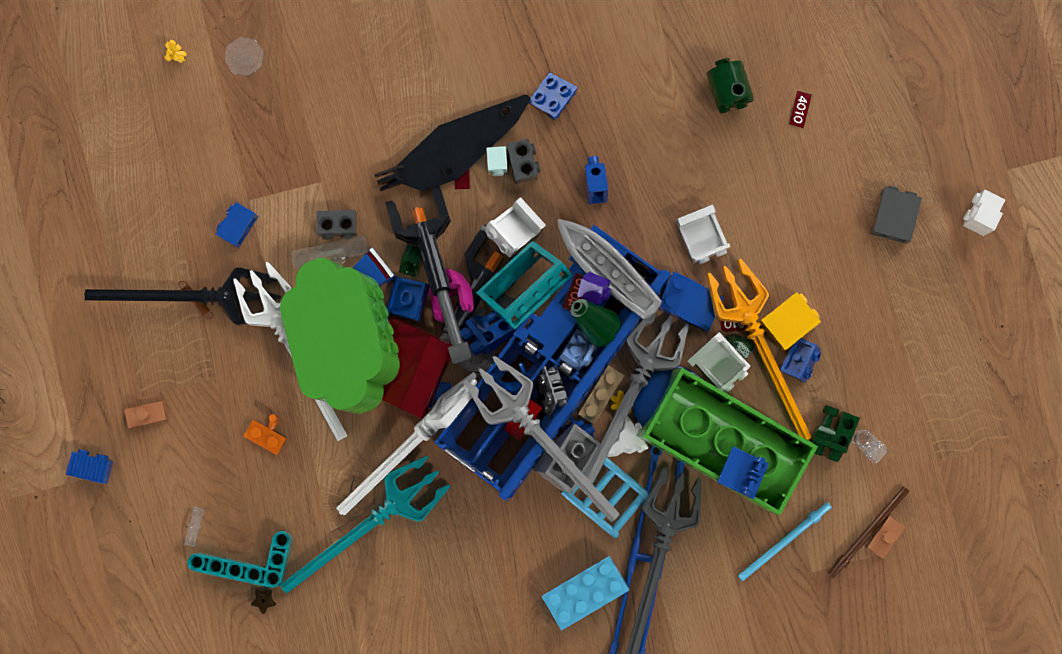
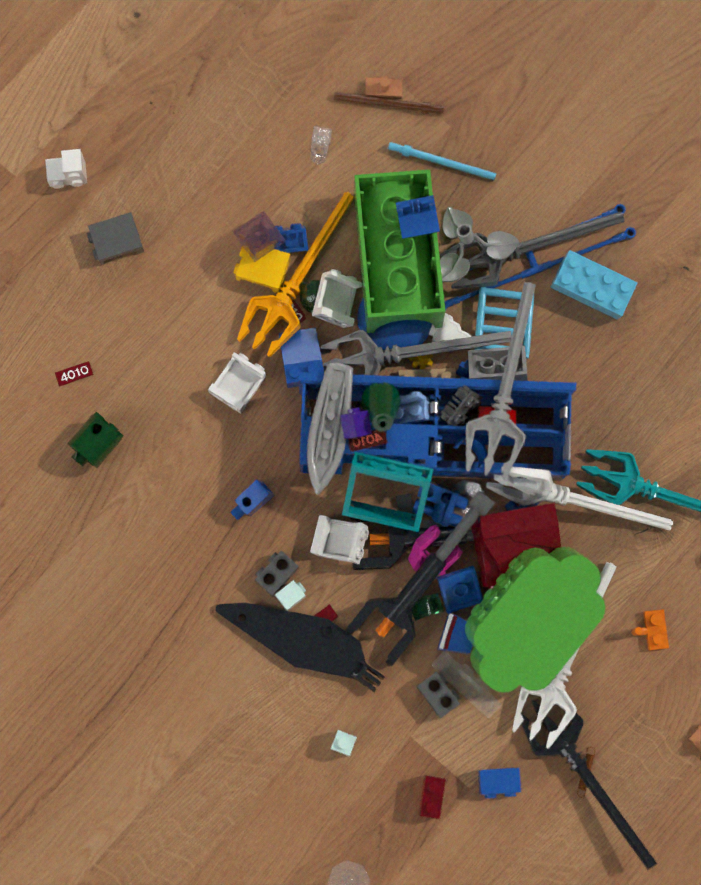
camera: 130 degrees left, 5 degrees down
hinge [529,72,578,120] -> none
dark green hips [810,405,860,462] -> none
none -> slope [233,211,286,262]
none -> light aqua brick [331,730,357,756]
none -> dark red brick [419,775,446,819]
none -> light grey plant [440,207,519,282]

